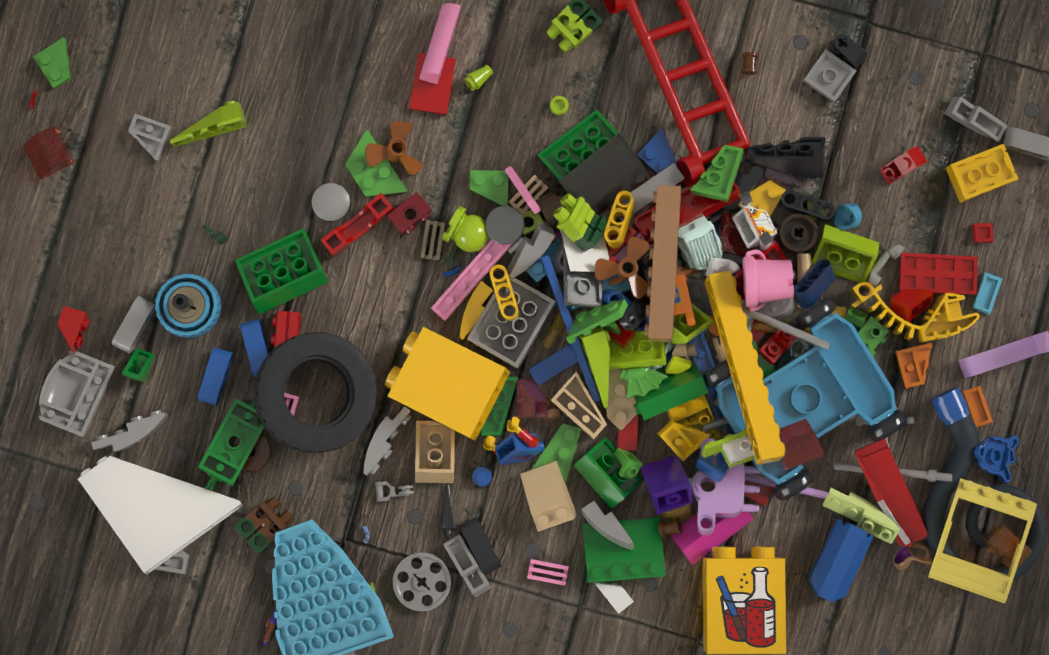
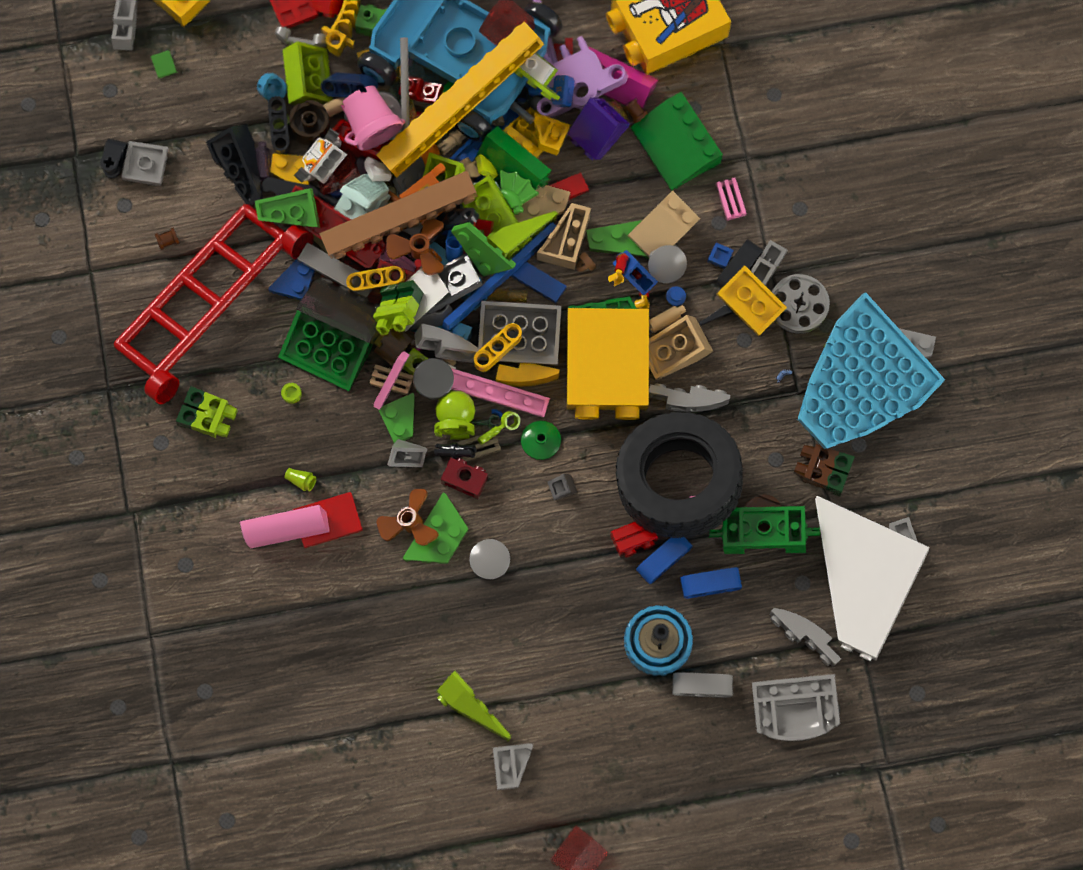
camera: 115 degrees left, 10 degrees down
red slope [57,306,90,353] -> none
green slope [122,348,155,382] -> none
clear green hand [203,224,228,244] -> none
green slope [235,228,329,315] -> none
copper piece [262,608,277,645] -> none
red arch [321,193,394,258] -> none
light grey piece [375,481,414,502] -> none
clear pink slope [517,380,547,419] -> none
green slope [573,437,643,509] -> none
light grey slope [581,501,634,550] -> none
white slope [595,582,634,614] -> none
bright green bracket [614,448,643,480] -> none
bright green tile [844,306,868,331] -> none
red slope [879,146,927,185] -> none
none -> bright green slope [151,51,177,79]
none -> light grey slope [388,439,427,467]
none -> black pin [434,443,476,459]
none -> lime piece [477,411,520,445]
none -> green dish [521,421,561,460]
none -> flat silver slope [548,474,577,500]
none -> light grey dish [648,245,687,283]
none -> tan cylinder [649,305,686,333]
none -> blue plate [707,243,734,269]
none -> yellow plate [716,265,787,336]

